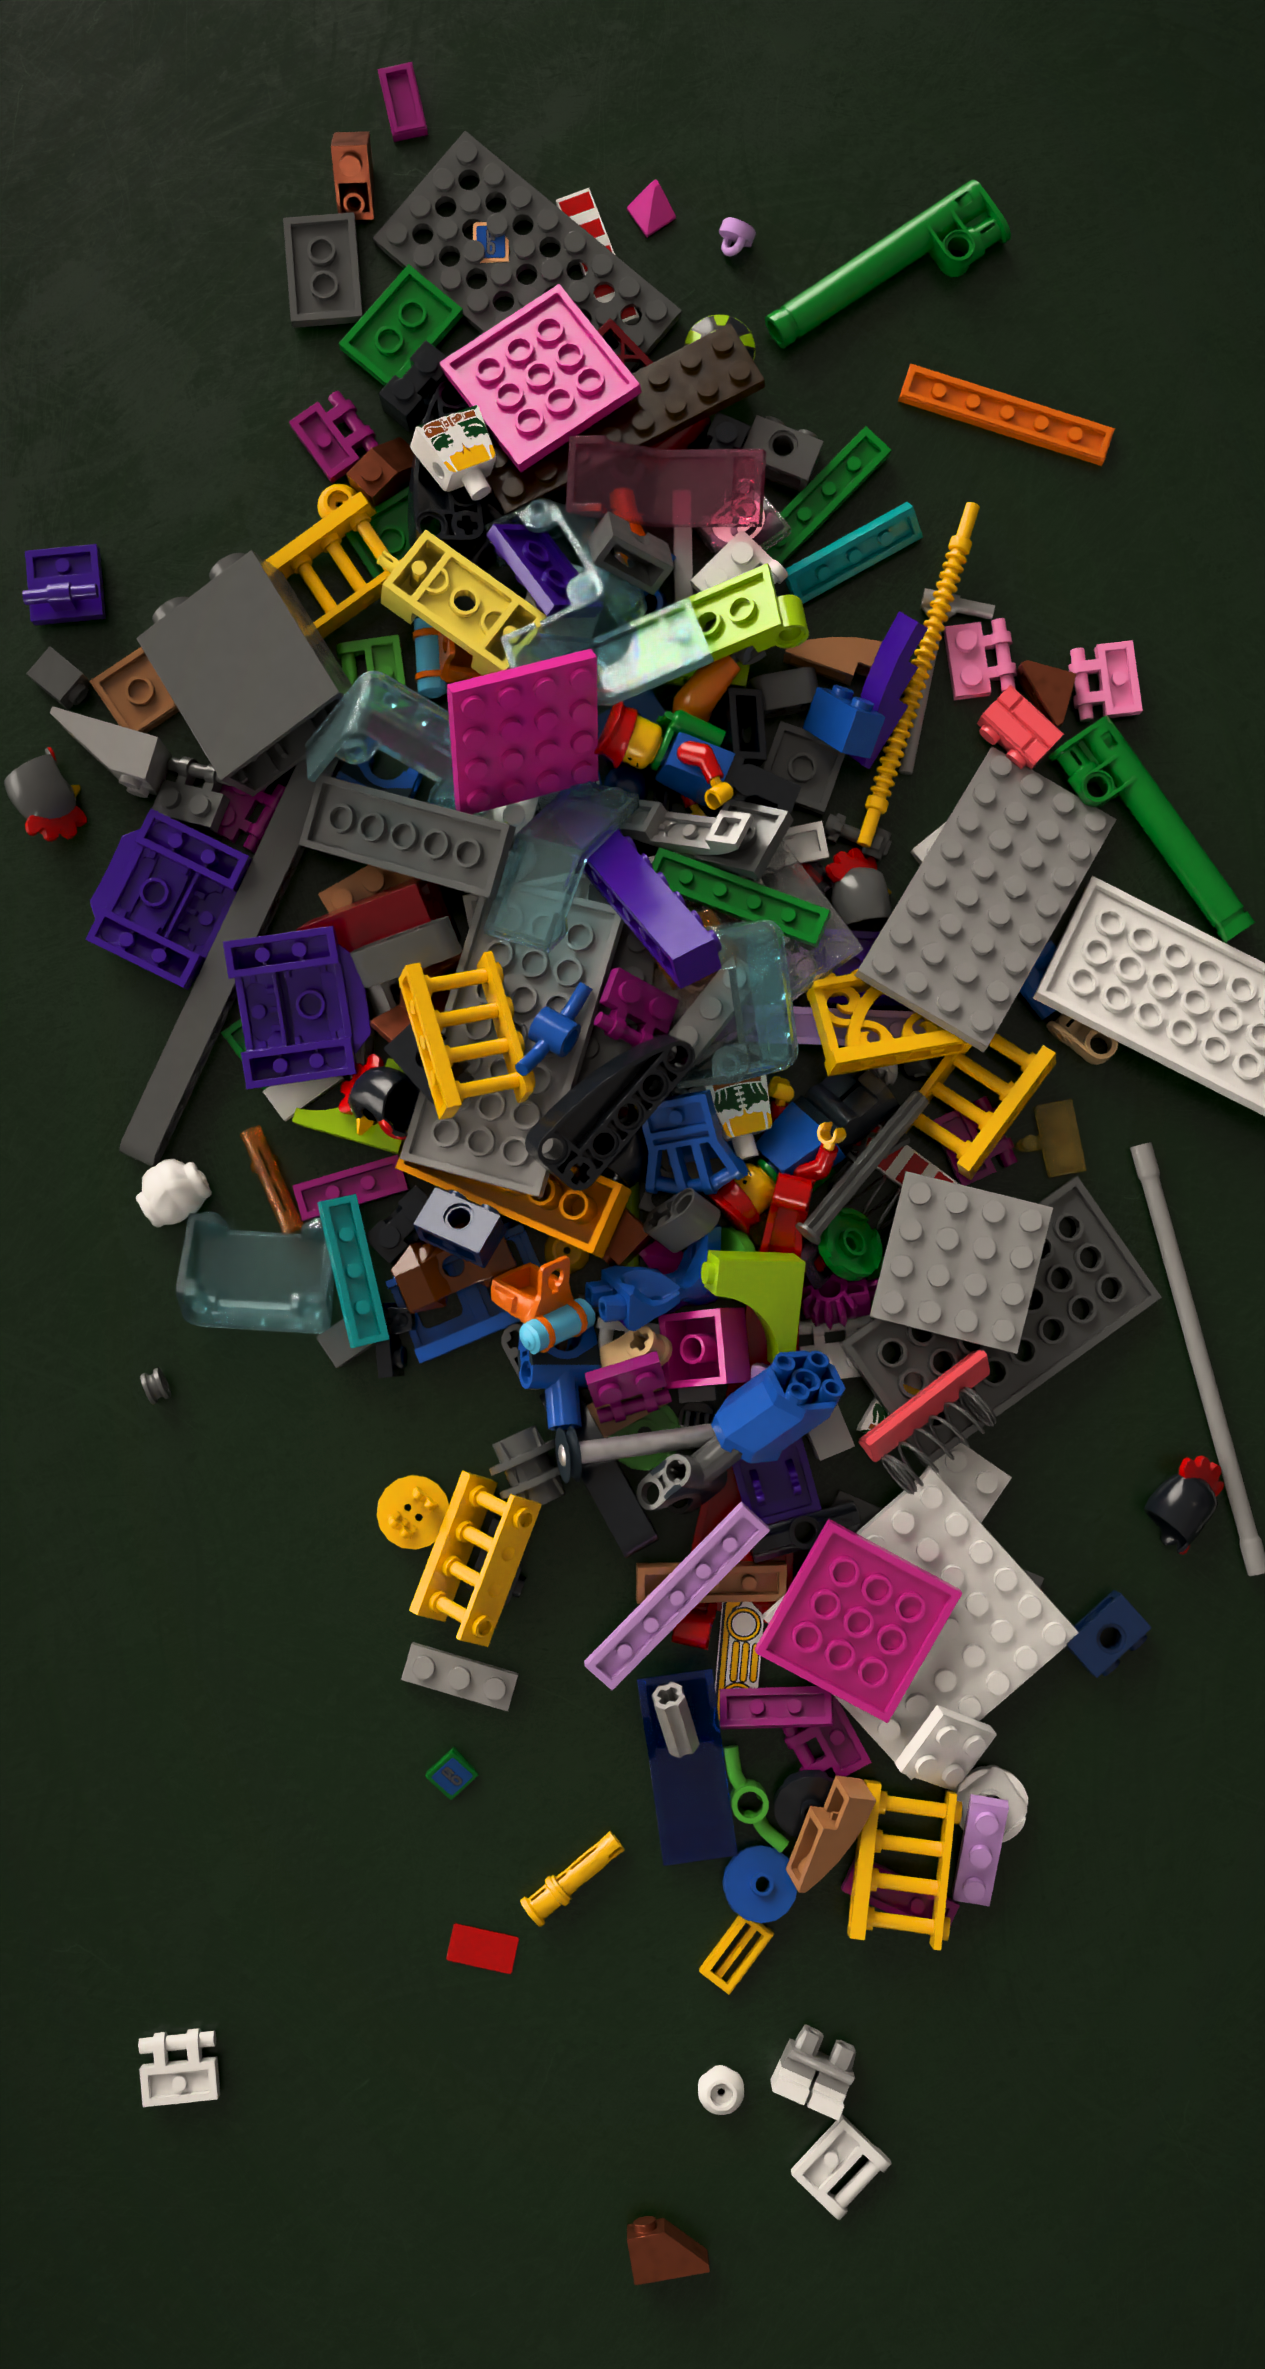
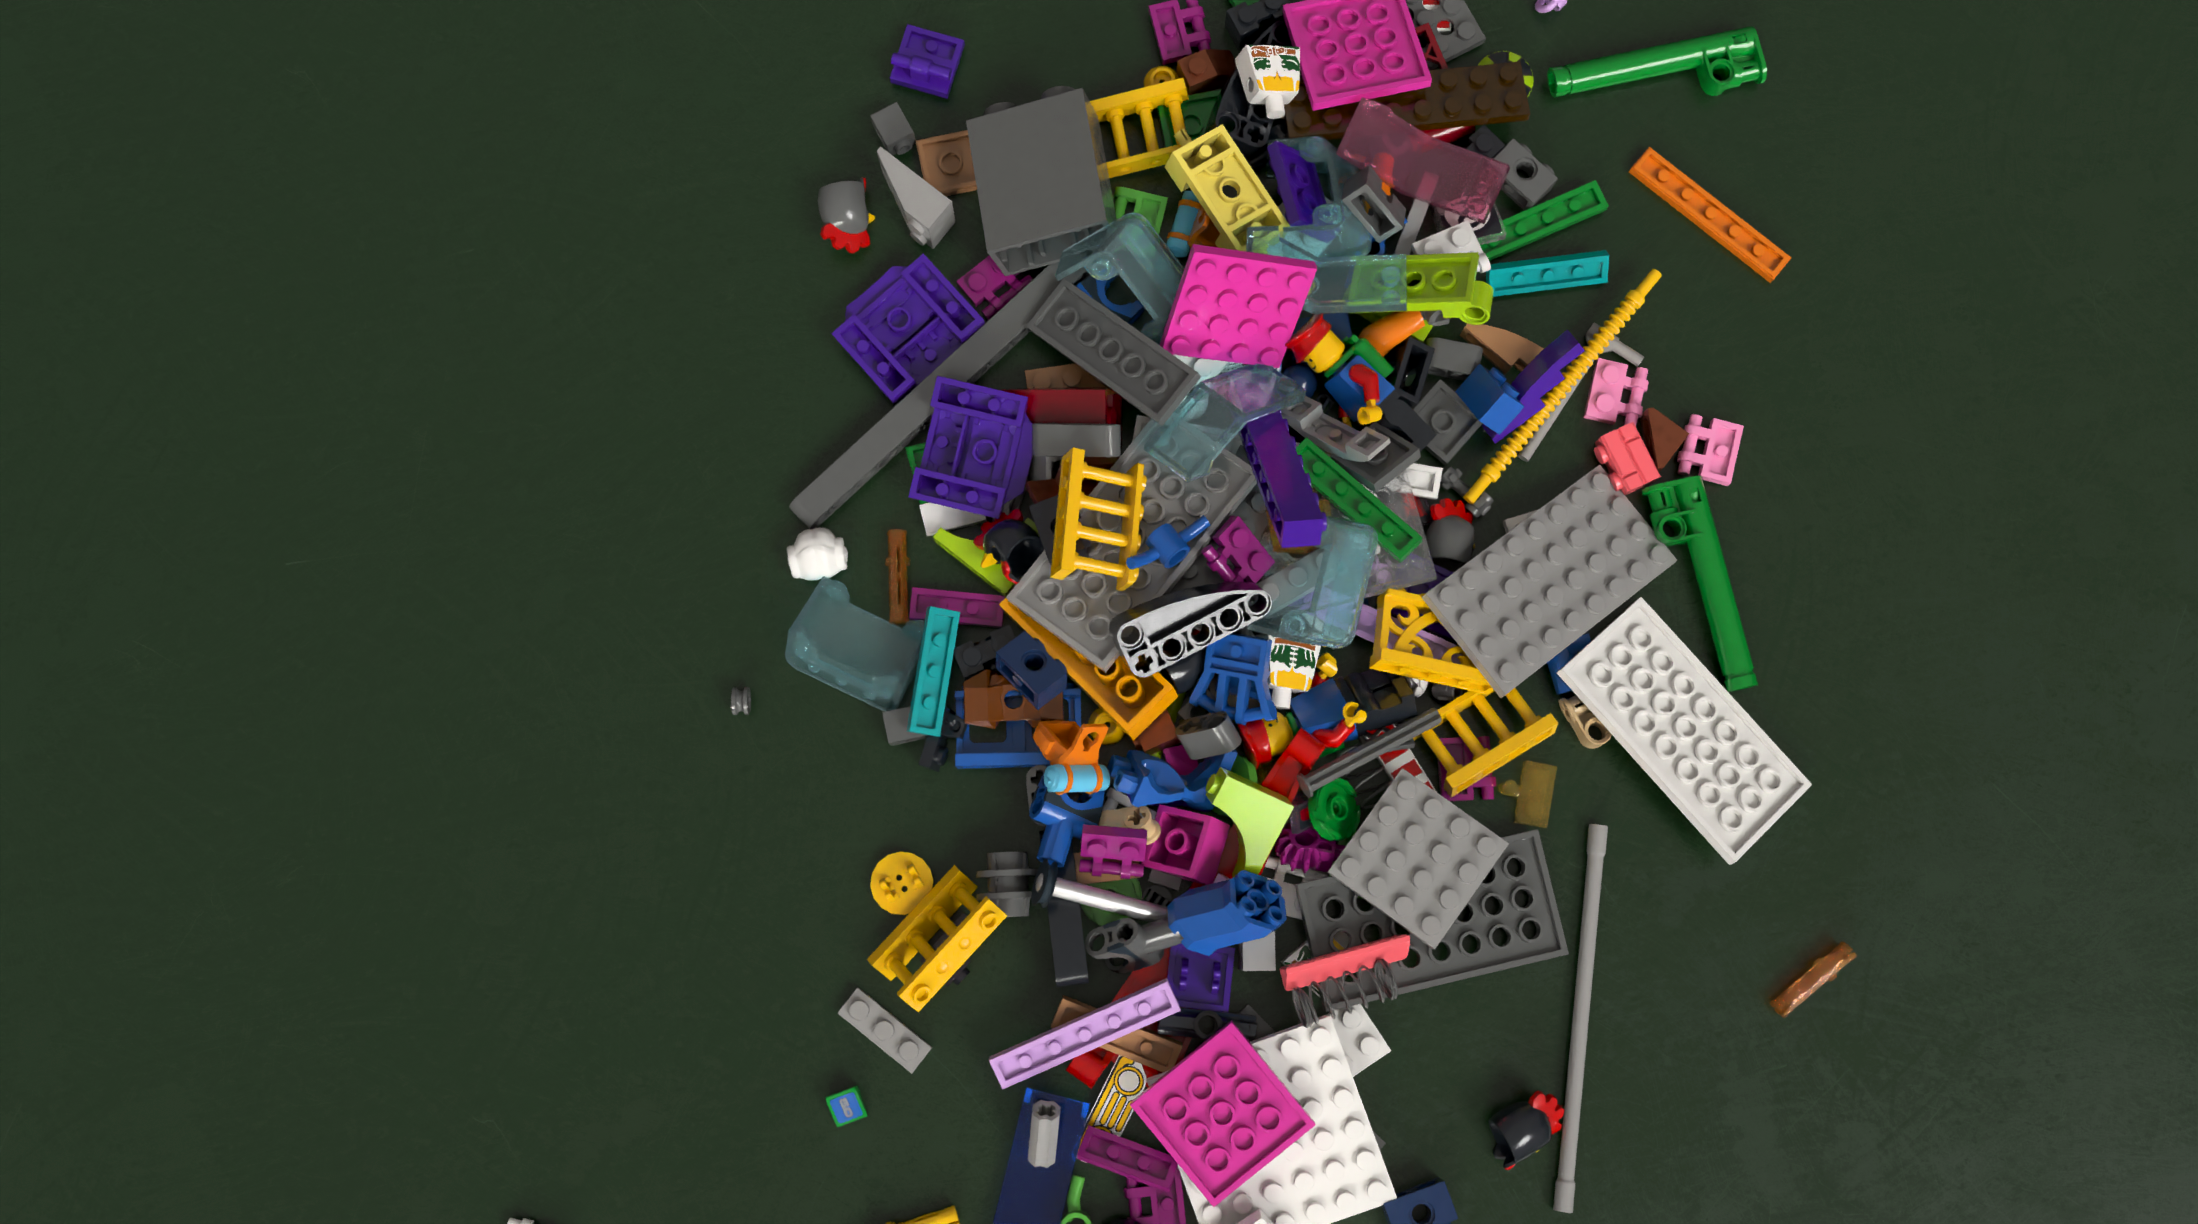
camera: 20 degrees right, 5 degrees down
dark grey plate [152,756,231,833] -> none

